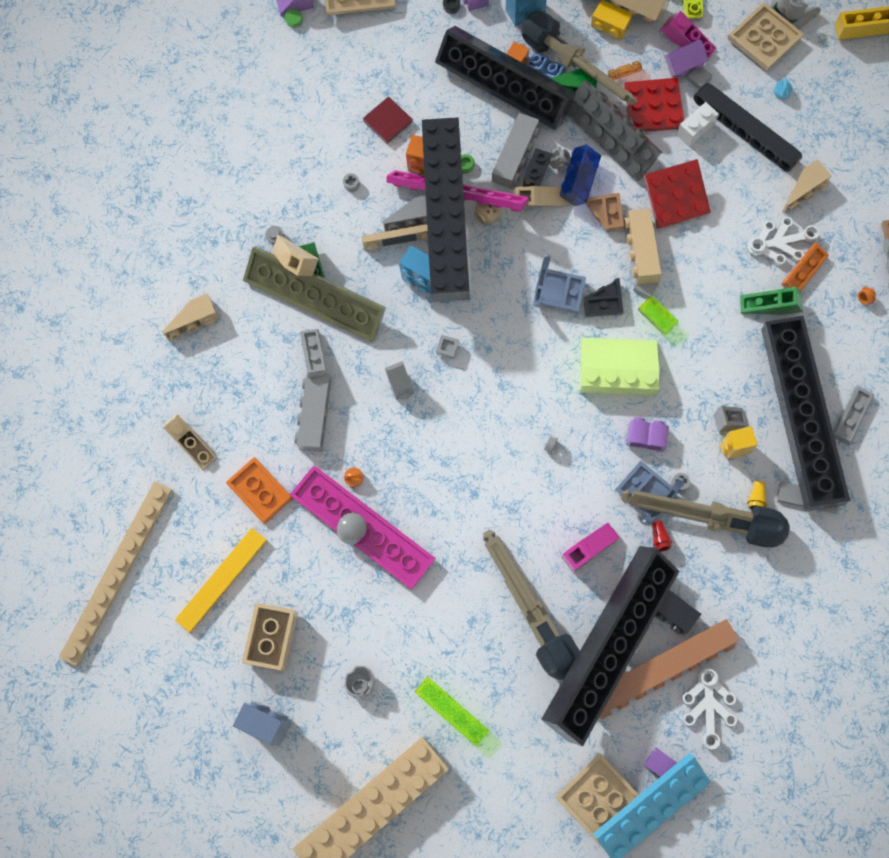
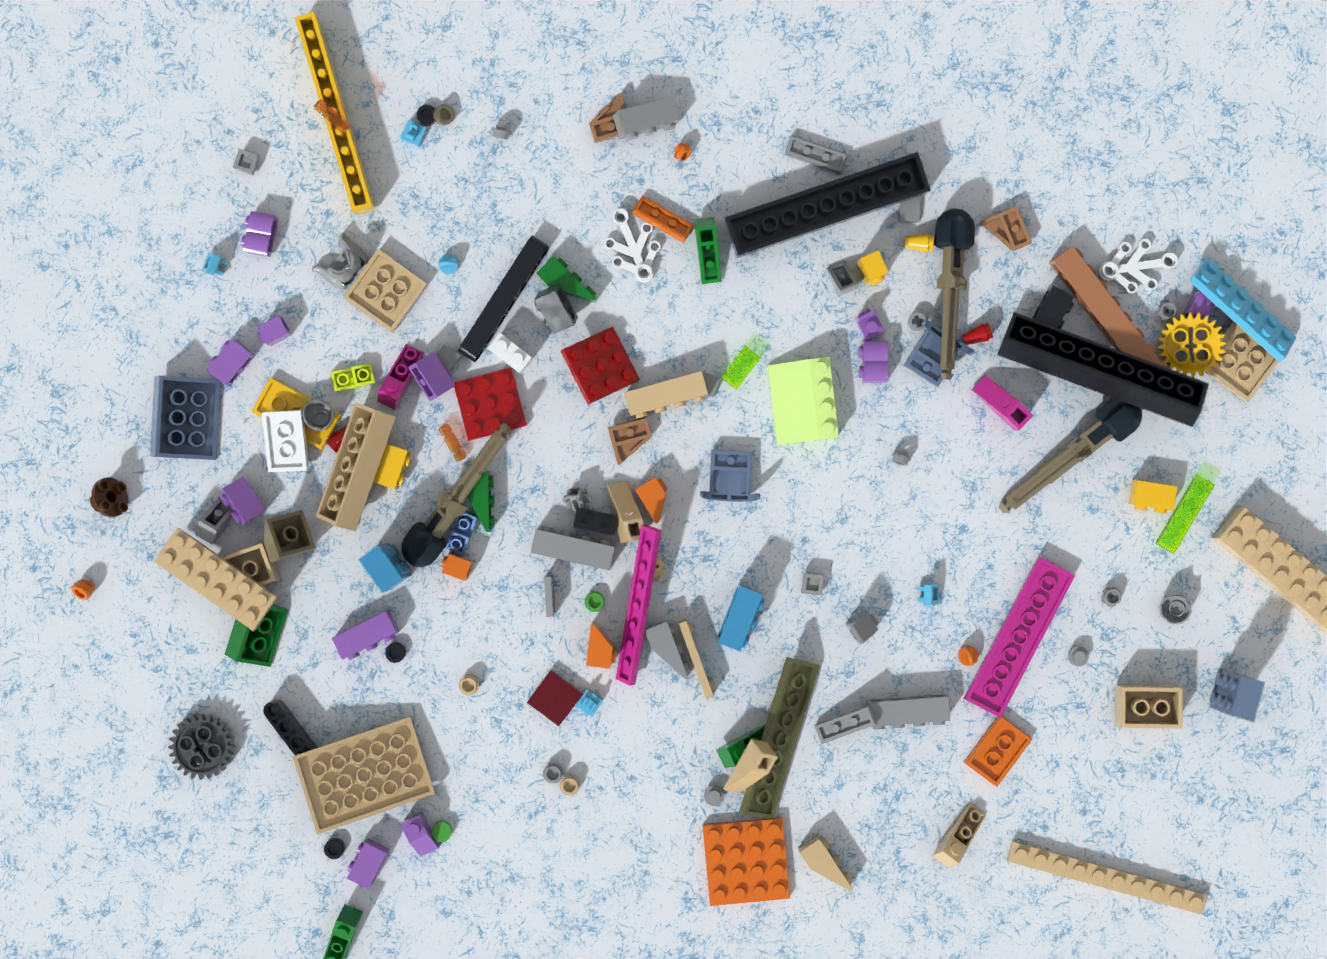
camera: 105 degrees left, 15 degrees up
yellow tile [175,528,267,633] -> none
light grey hair [337,512,367,544] -> none
light grey bush [343,173,360,192] -> none
black brick [422,117,470,302] -> none
black brick [435,26,576,130] -> none
clear blue brick [559,144,602,206] -> none
dark grey plate [567,80,663,181] -> none
black wing [584,278,624,317] -> none
tan slope [782,159,832,213] -> none
none -> tan plate [459,675,479,695]
none -> brick [534,283,578,334]
none -> green slope [536,256,597,303]
none -> light grey plate [543,763,563,783]
none -> light grey tile [544,575,556,617]
none -> tan plate [560,775,580,795]
none -> medium azure tile [576,689,604,717]
none -> orange slope [635,477,667,524]
none -> orange plate [702,817,790,906]
none -> medium lavender bracket [856,308,885,341]
none -> medium azure tile [917,583,939,605]
none -> medium nougat wing [980,206,1032,251]
none -> light grey plate [1068,646,1089,666]
none -> light grey plate [1101,587,1121,607]
none -> yellow brick [1128,480,1177,514]
none -> light grey plate [1157,301,1177,321]
none -> yellow gear [1158,311,1227,378]

